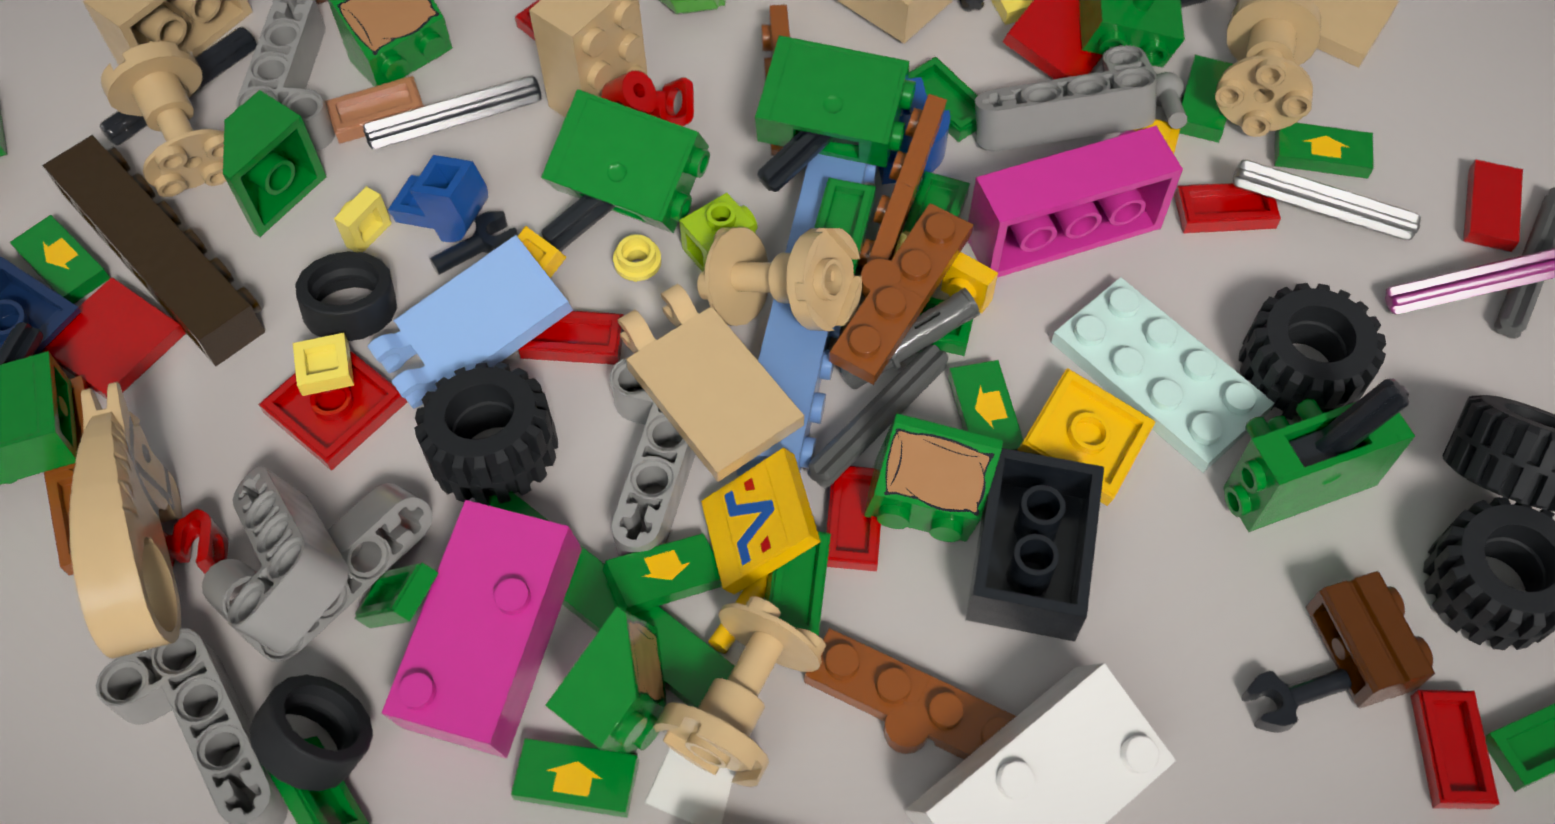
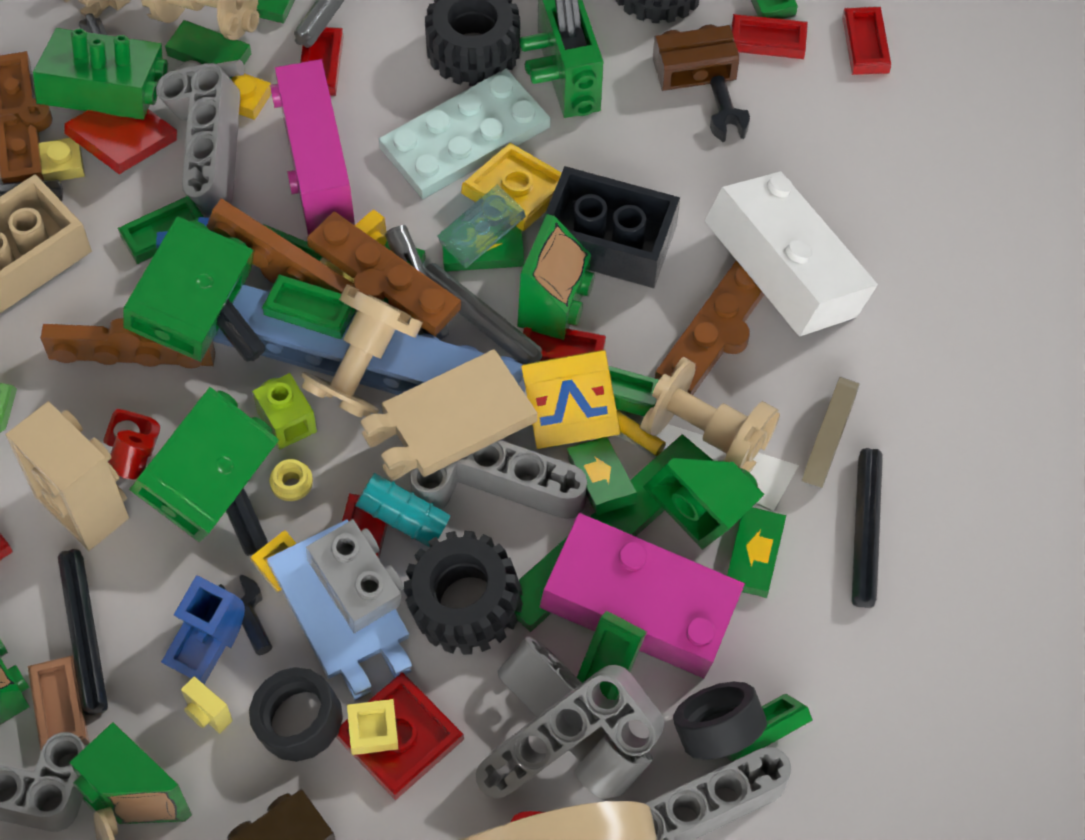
camera: 85 degrees left, 0 degrees up
none -> light grey brick [306,520,404,633]
none -> teal axle [355,472,451,548]
none -> clear light blue plate [437,184,526,268]

